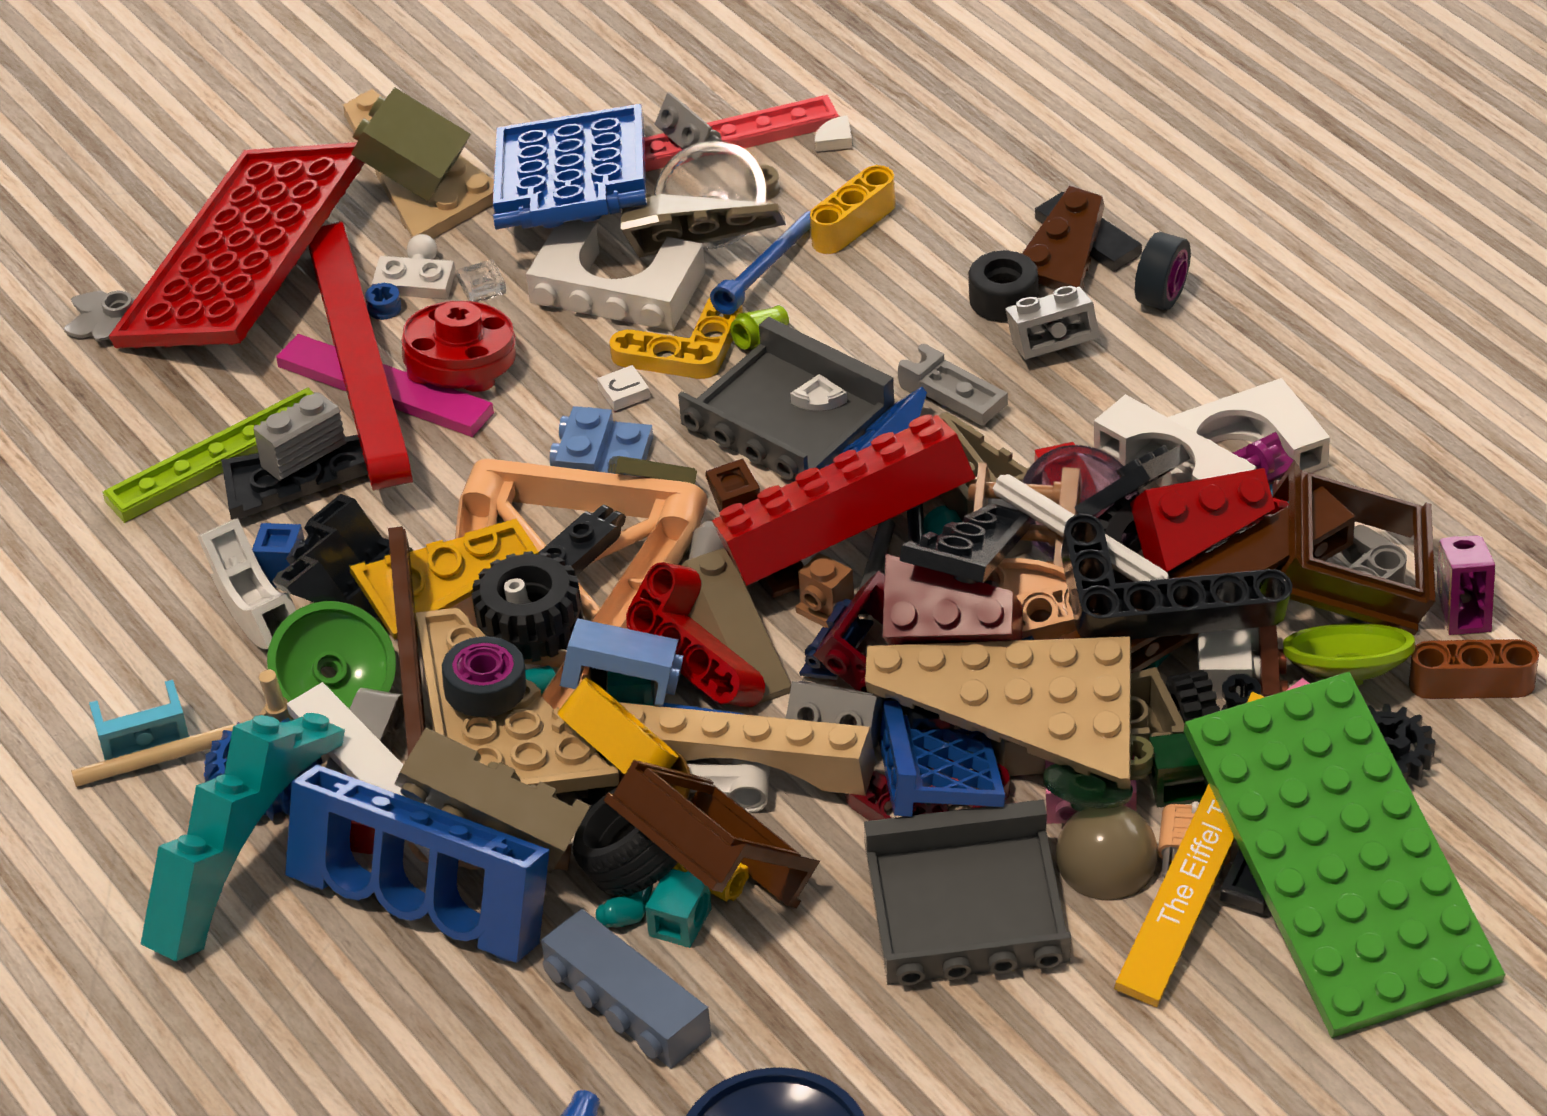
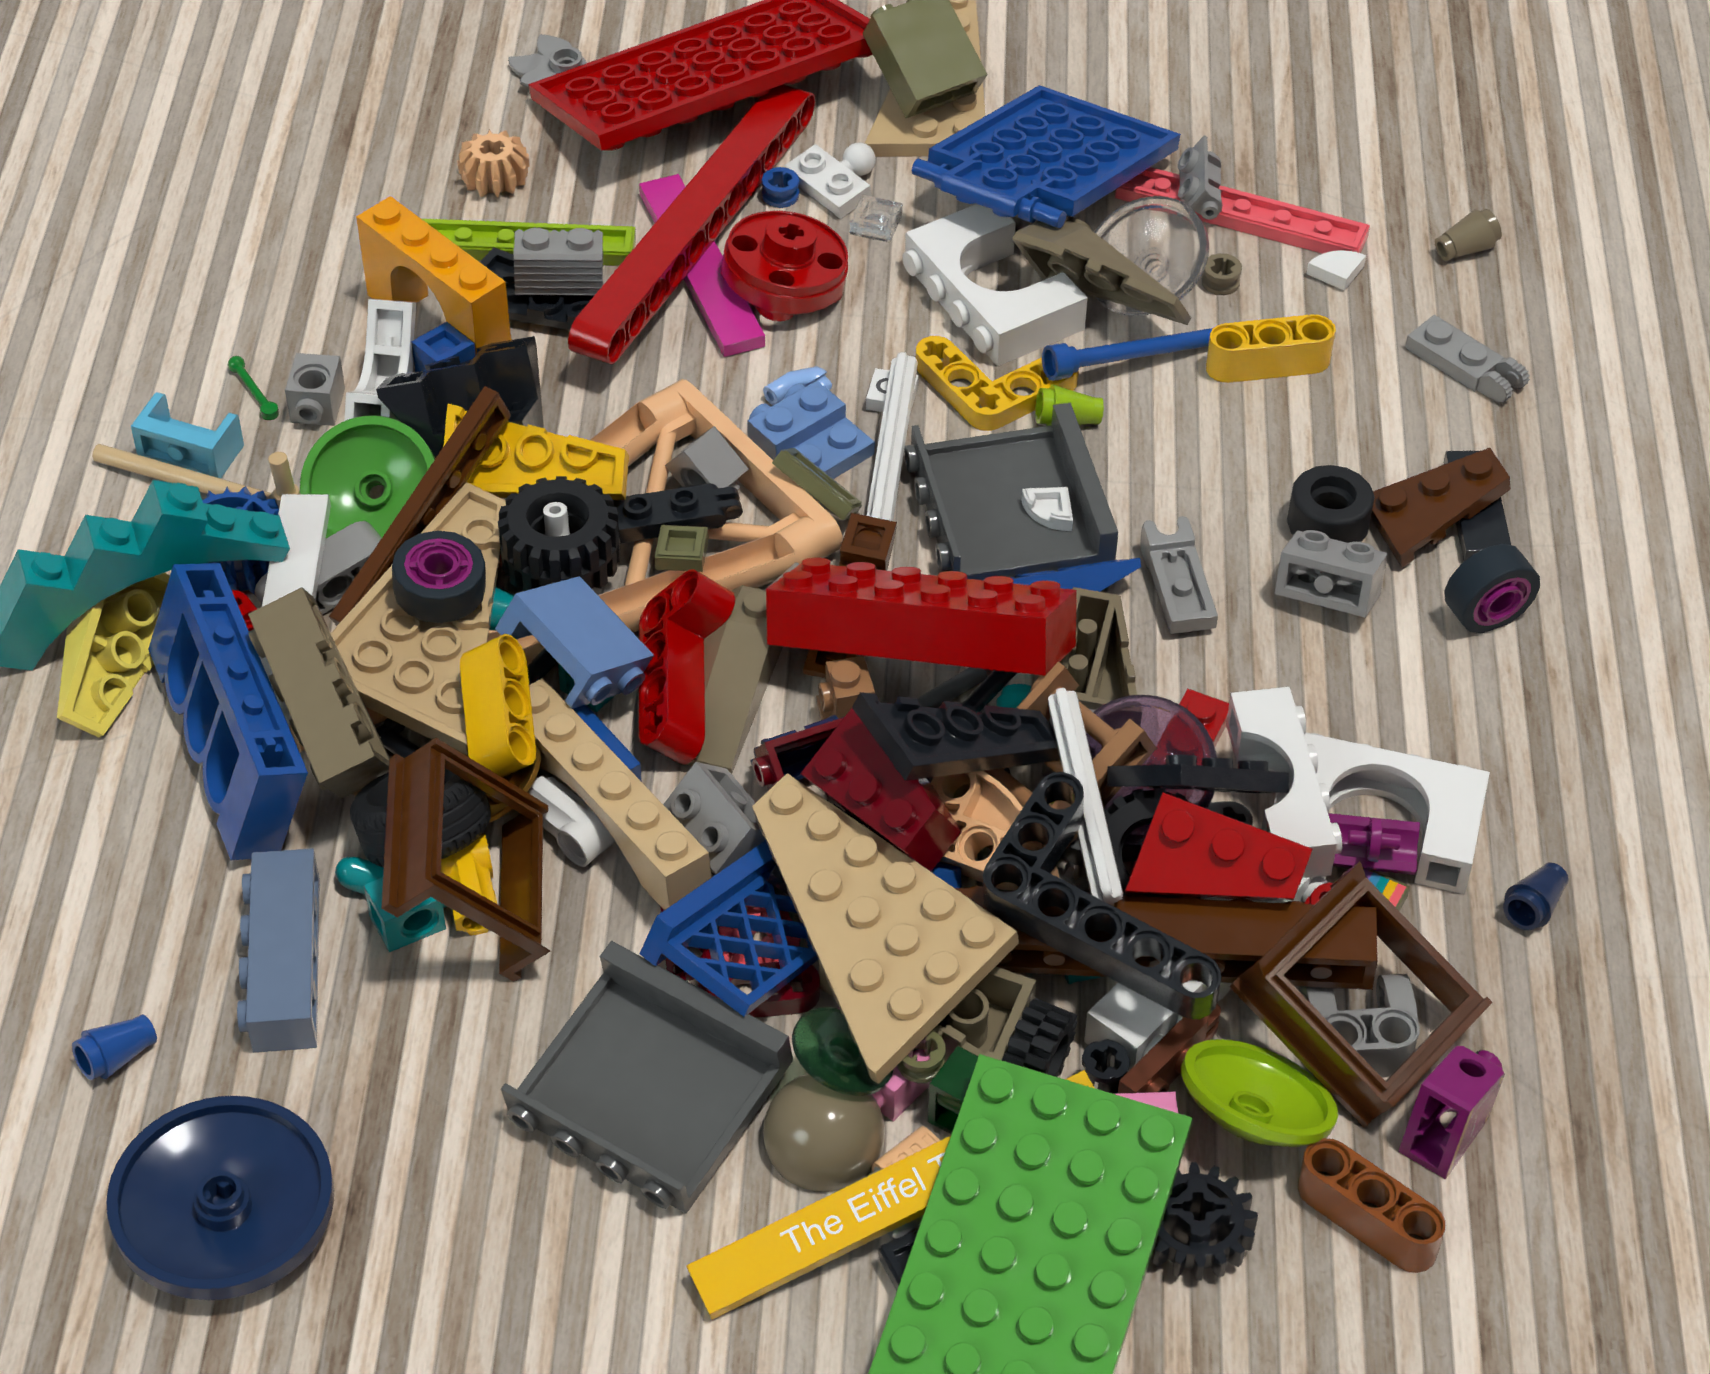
camera: 35 degrees right, 5 degrees up
none -> light yellow wedge [57,573,170,738]
none -> green hinge [228,356,279,420]
none -> light grey brick [285,353,345,426]
none -> light orange arch [356,196,511,354]
none -> light nougat gear [457,129,530,198]
none -> olive tile [654,525,709,572]
none -> light grey brick [665,426,749,490]
none -> light blue arm [763,366,832,405]
none -> white axle [866,352,918,521]
none -> light grey hinge [1405,314,1530,403]
none -> dark tan cone [1435,209,1502,261]
none -> dark blue cone [1503,862,1569,930]

